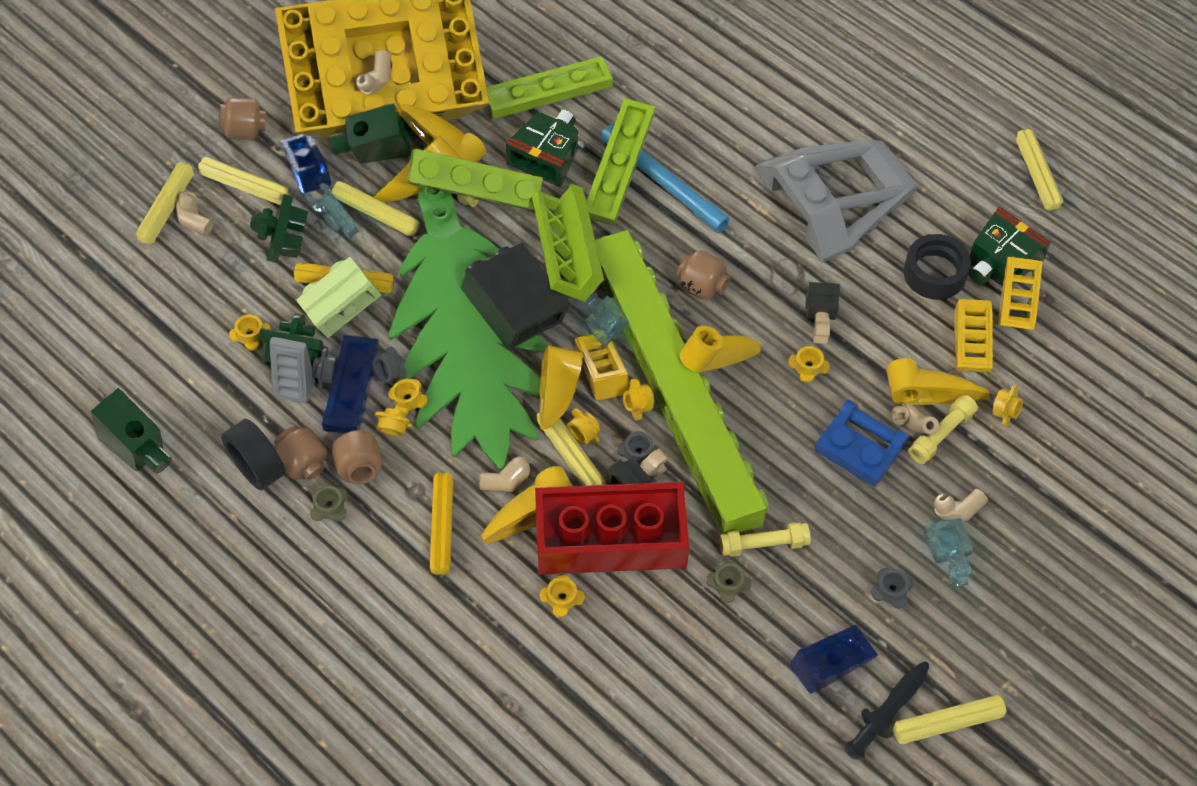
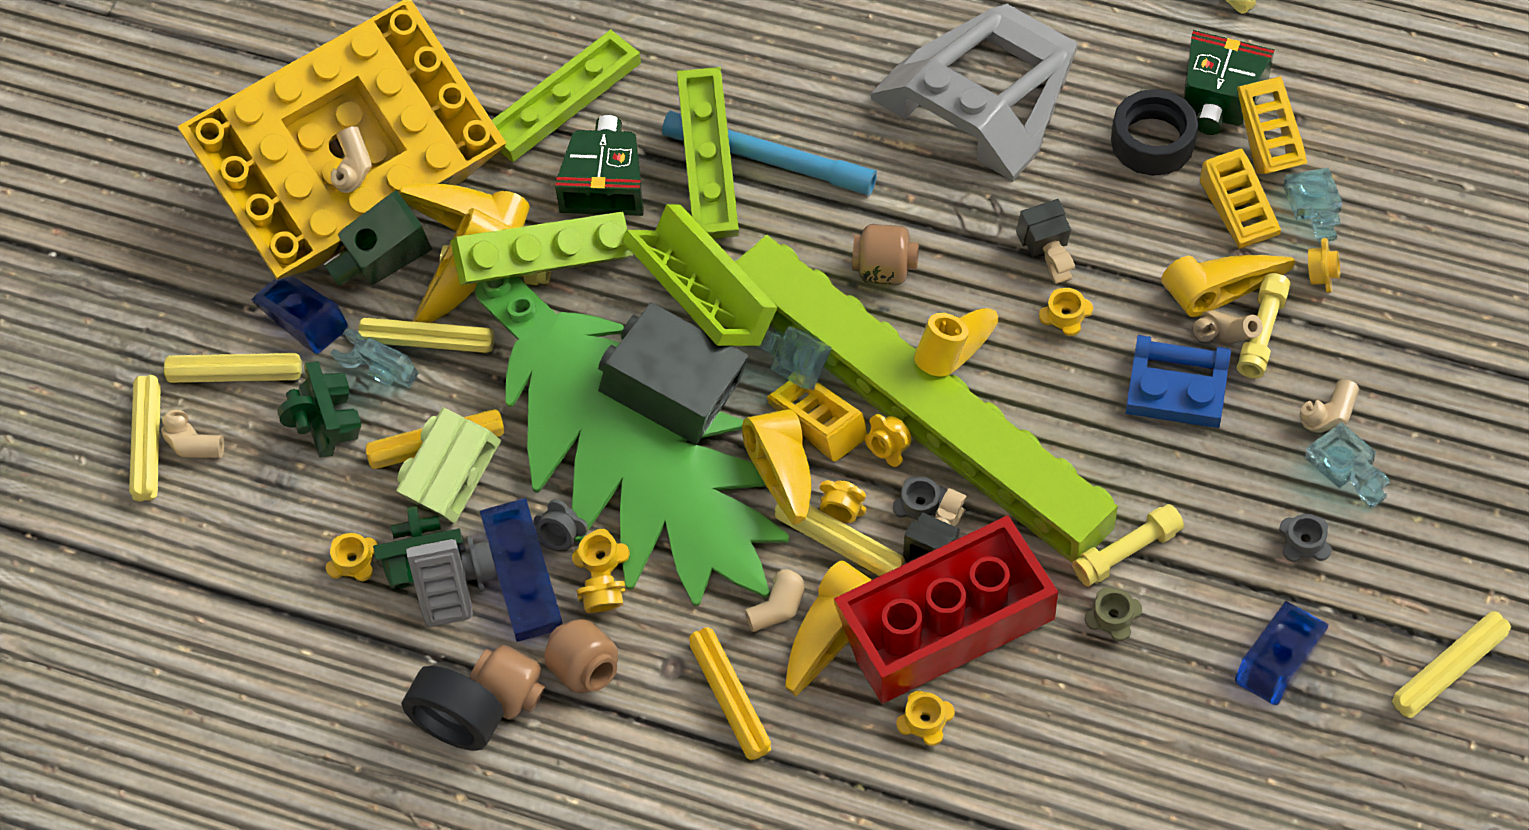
camera: 20 degrees left, 0 degrees up
dark green torso [90,388,172,473] -> none
medium nougat head [219,97,266,141] -> none
olive plate [310,485,348,521] -> none
black sword [844,661,929,760] -> none
none -> clear light blue plate [1283,168,1342,243]

